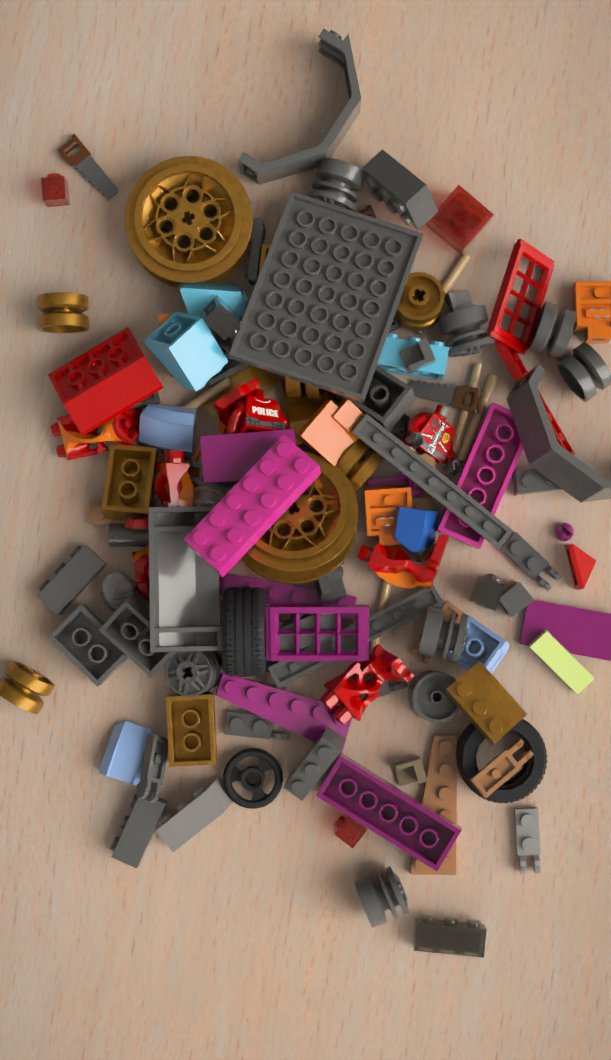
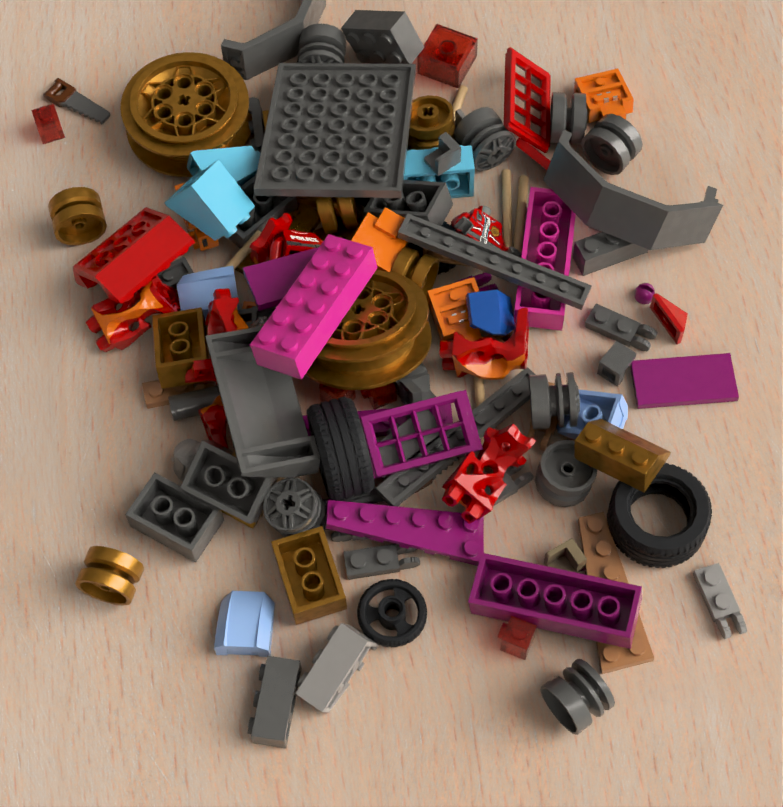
camera: 15 degrees left, 25 degrees down
dark grey brick [37,545,107,615] -> none
dark grey hinge [136,733,168,803] -> none
clear smoke brick [201,295,241,340] -> none
dark grey brick [283,726,346,801] -> none
piece [410,380,483,414] -> none
clear smoke brick [413,915,487,958] -> none
clear smoke brick [469,573,506,611] -> none
medium nougat hinge [469,739,534,798] -> none
yellowish green tile [529,629,594,694] -> none

